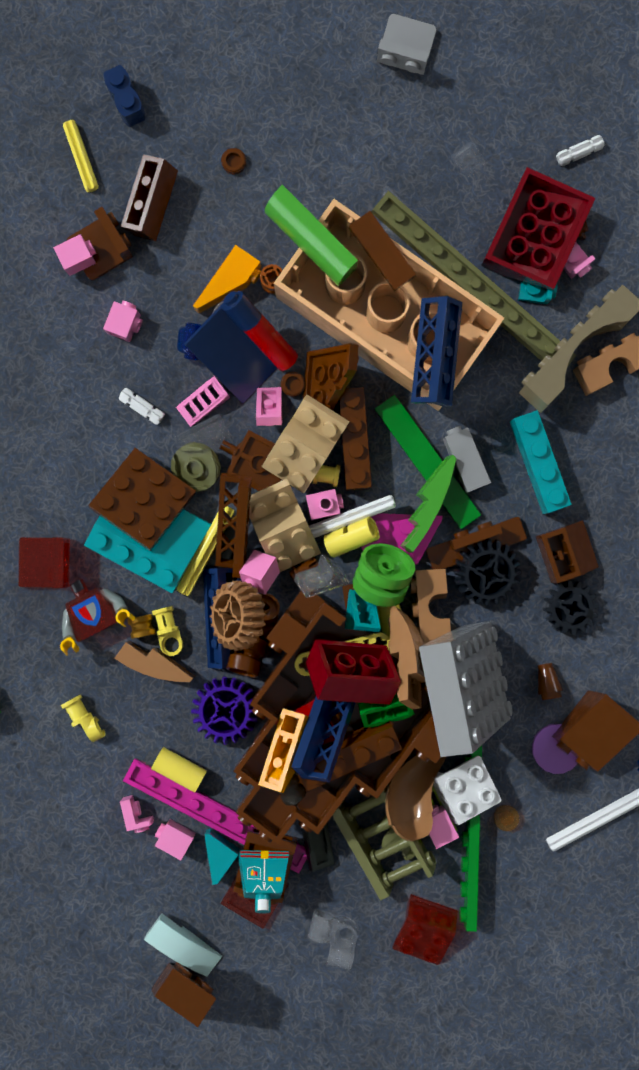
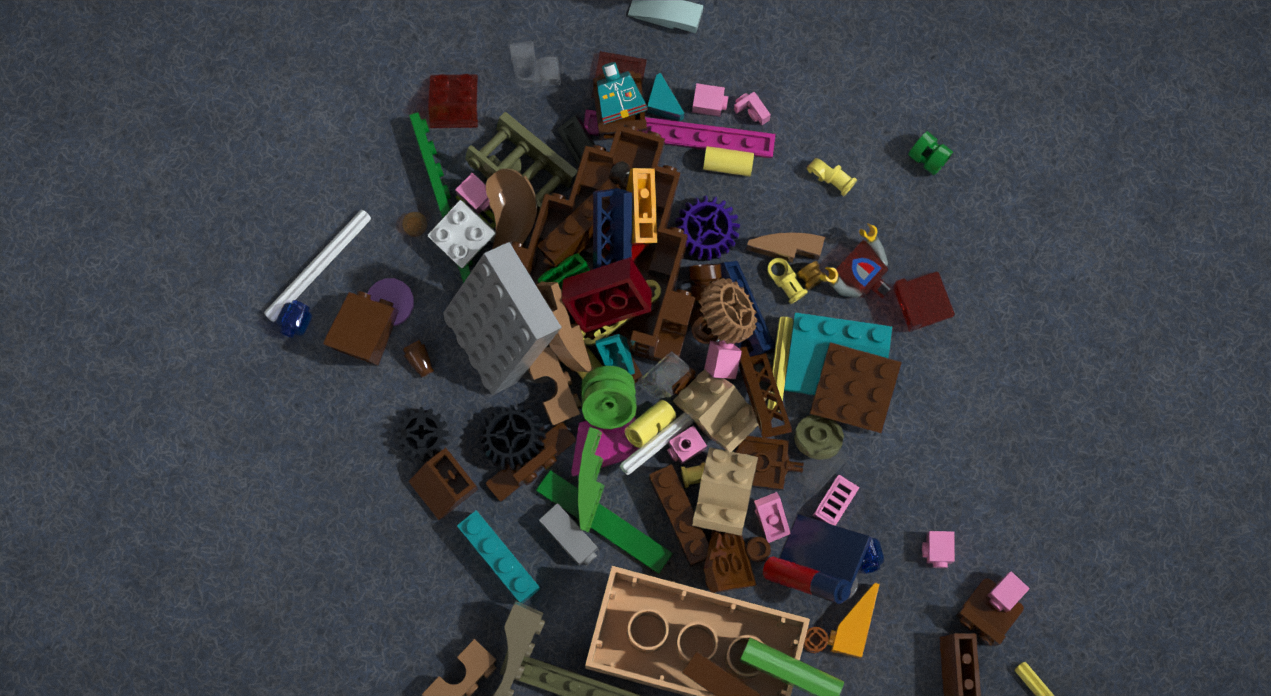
camera: 155 degrees right, 10 degrees down
white axle [119,388,165,425] -> none
dark blue fence [411,296,463,407] -> none

